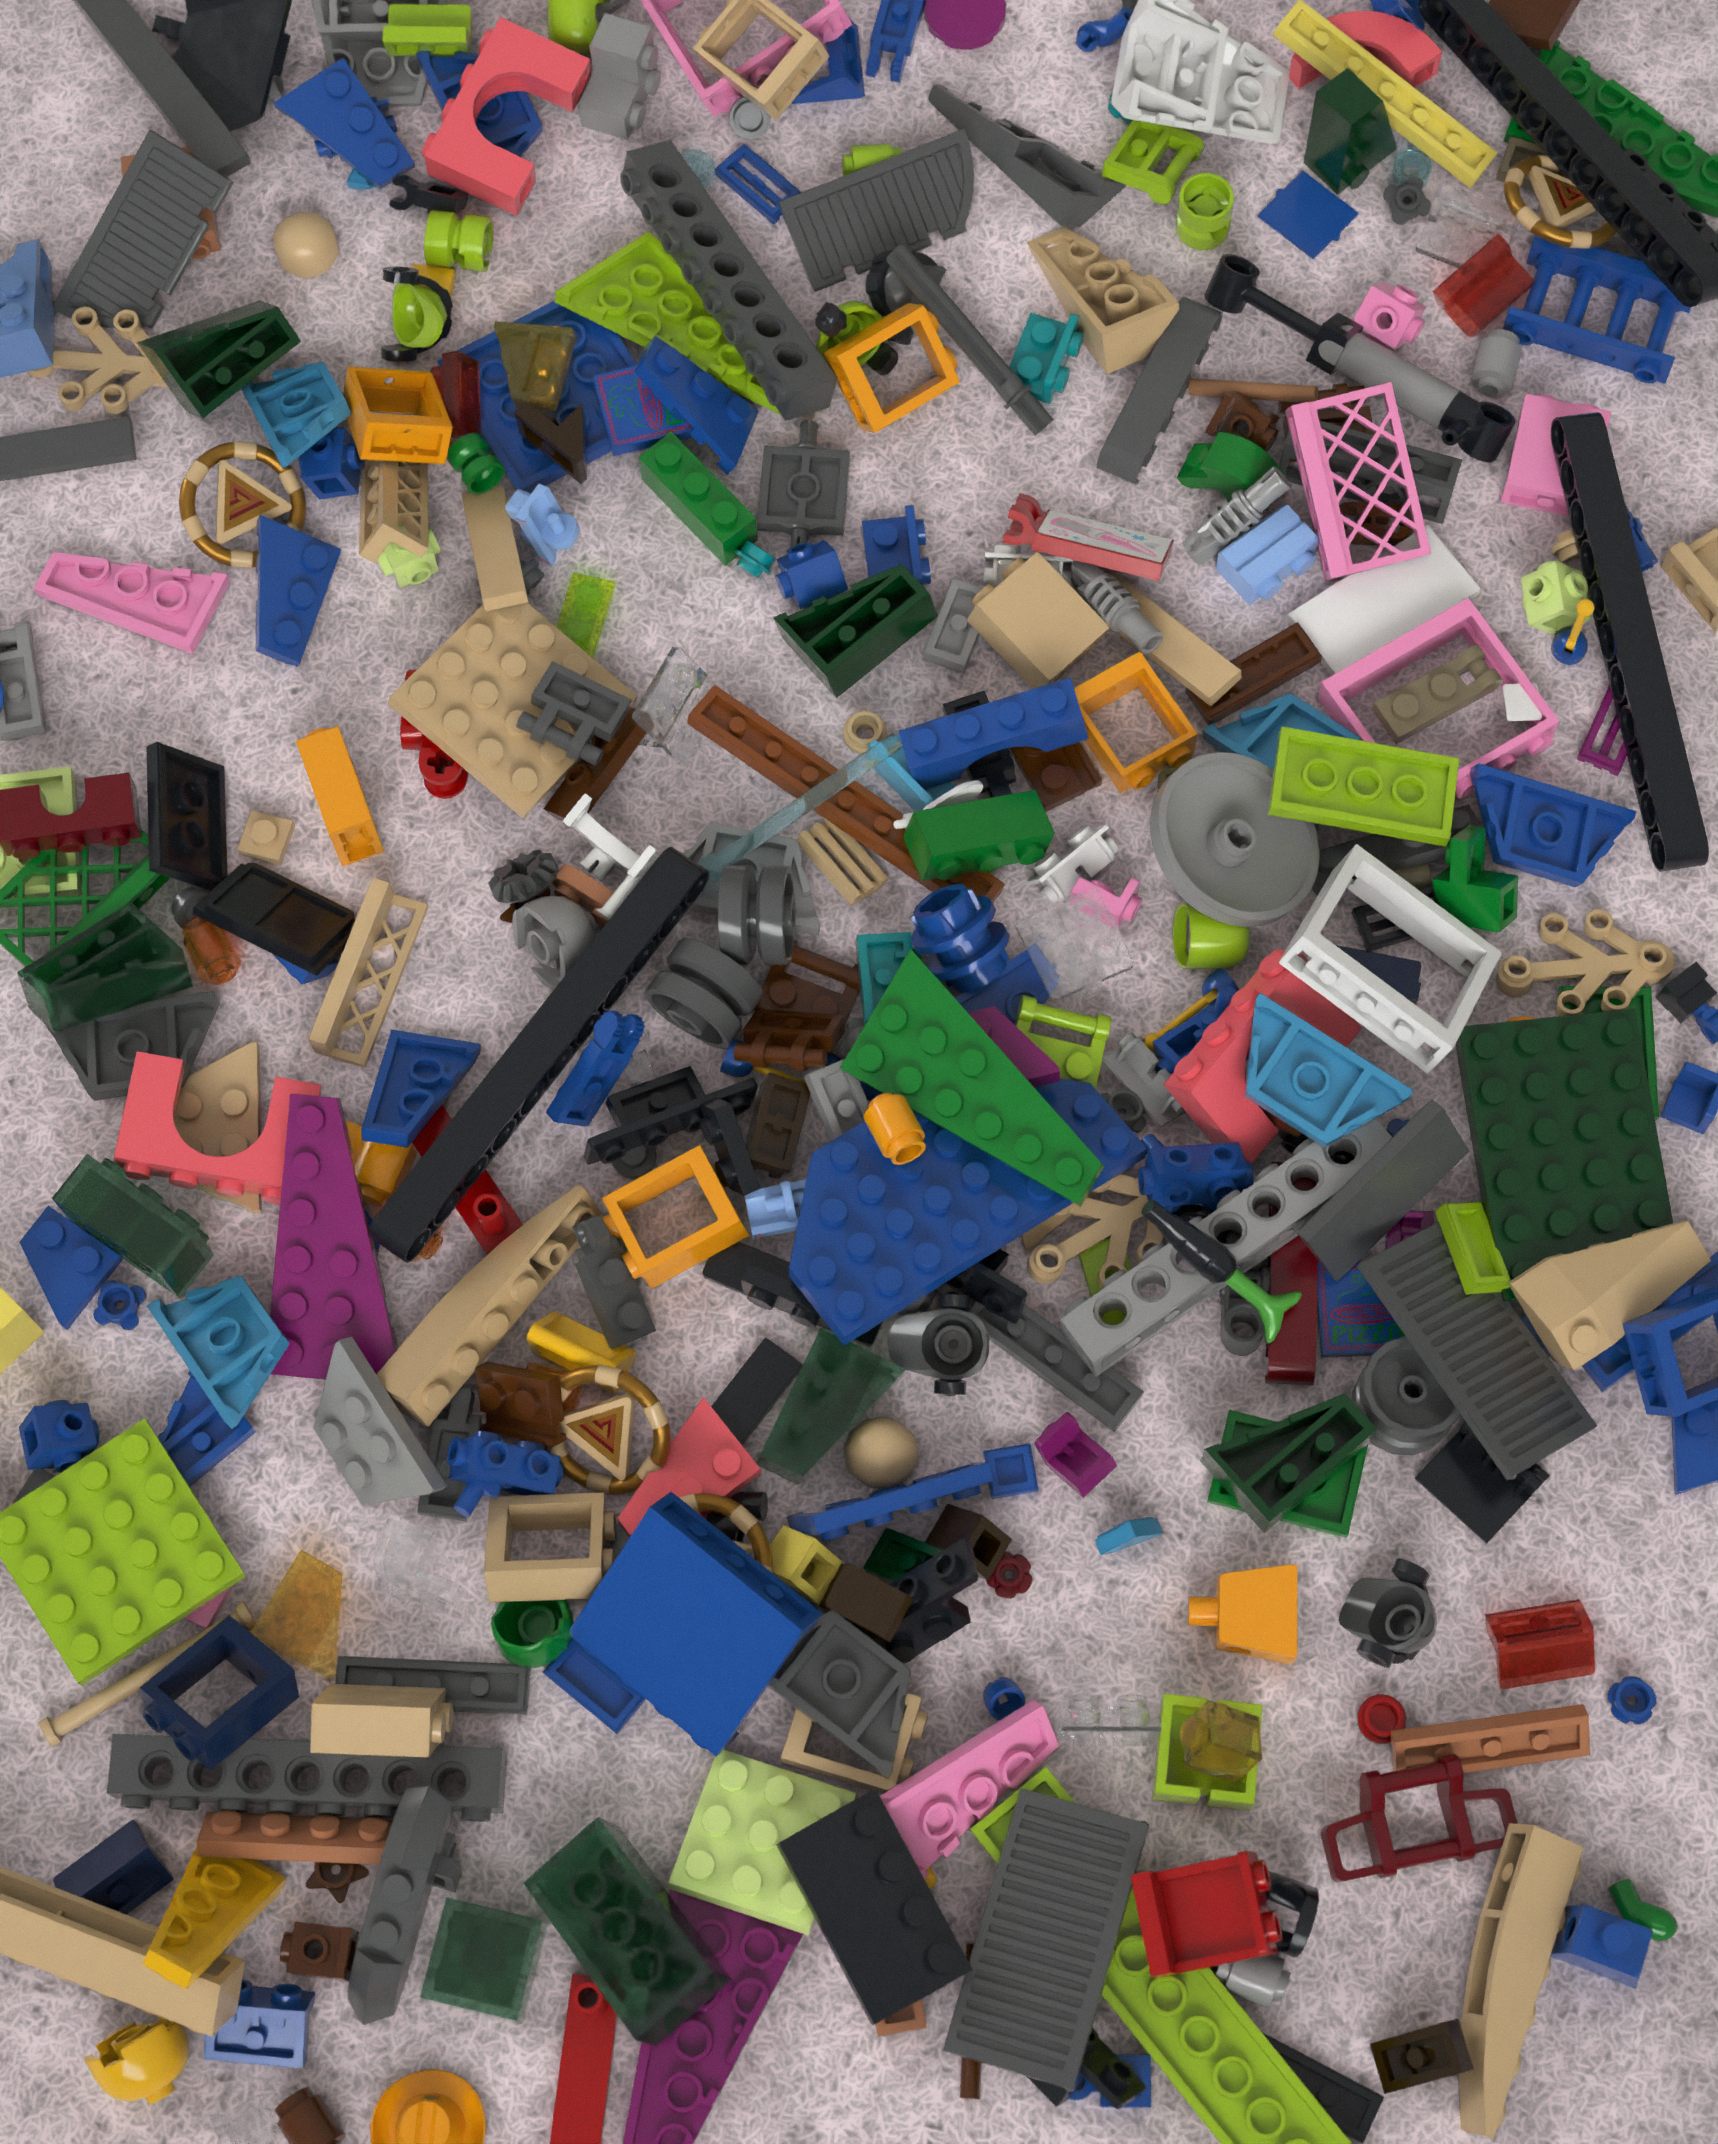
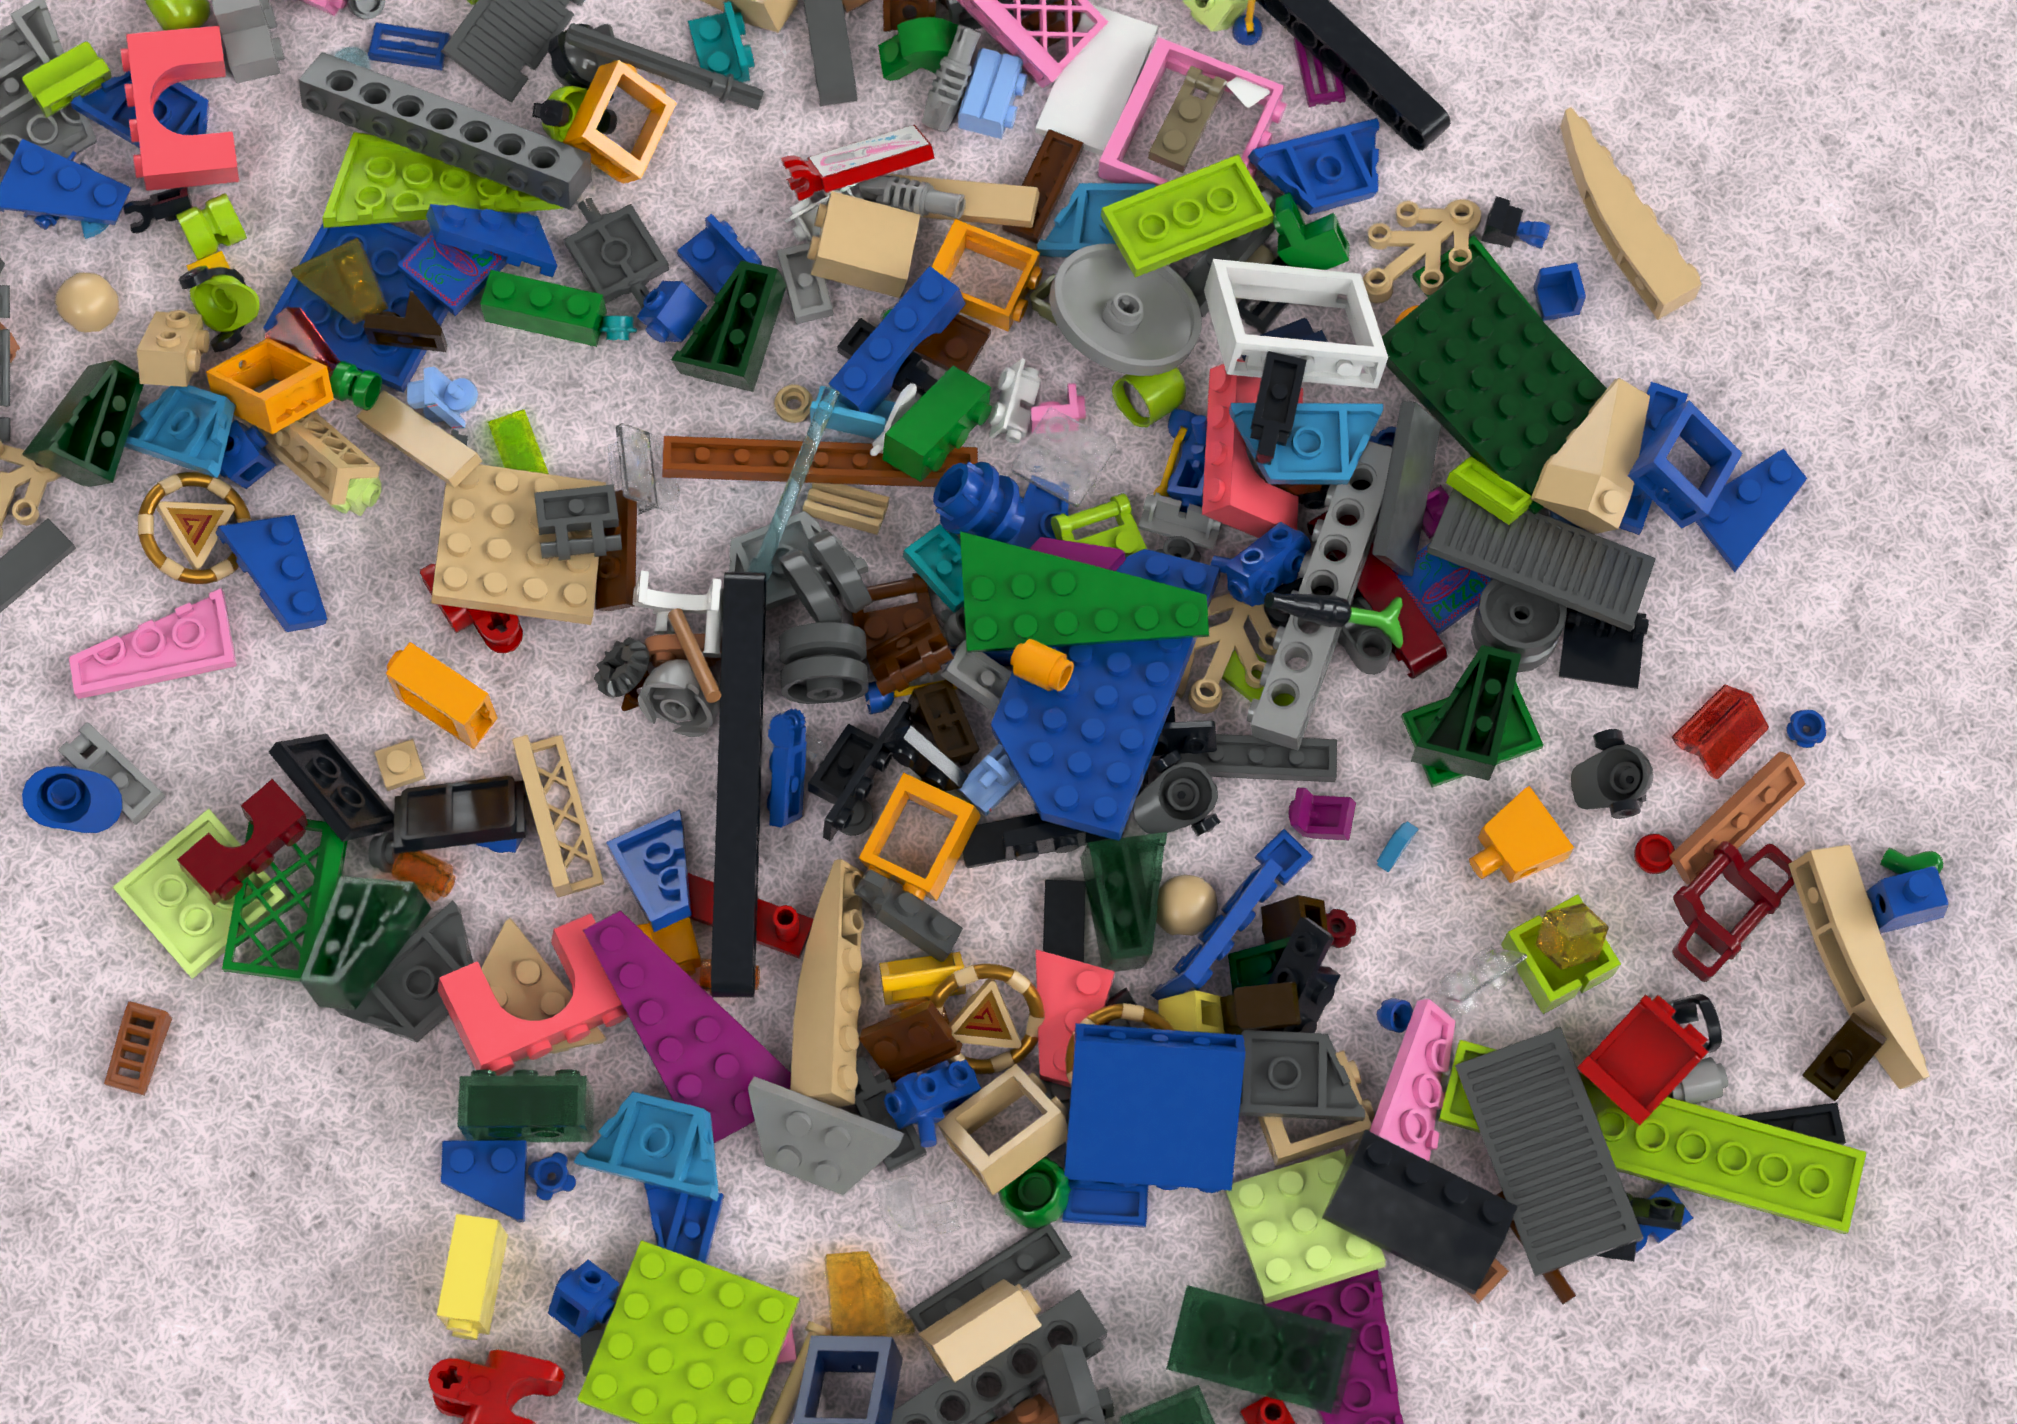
camera: 40 degrees left, 0 degrees up
none -> tan brick [137,310,210,387]
none -> medium nougat bar [668,608,721,703]
none -> black hinge [1250,351,1307,465]

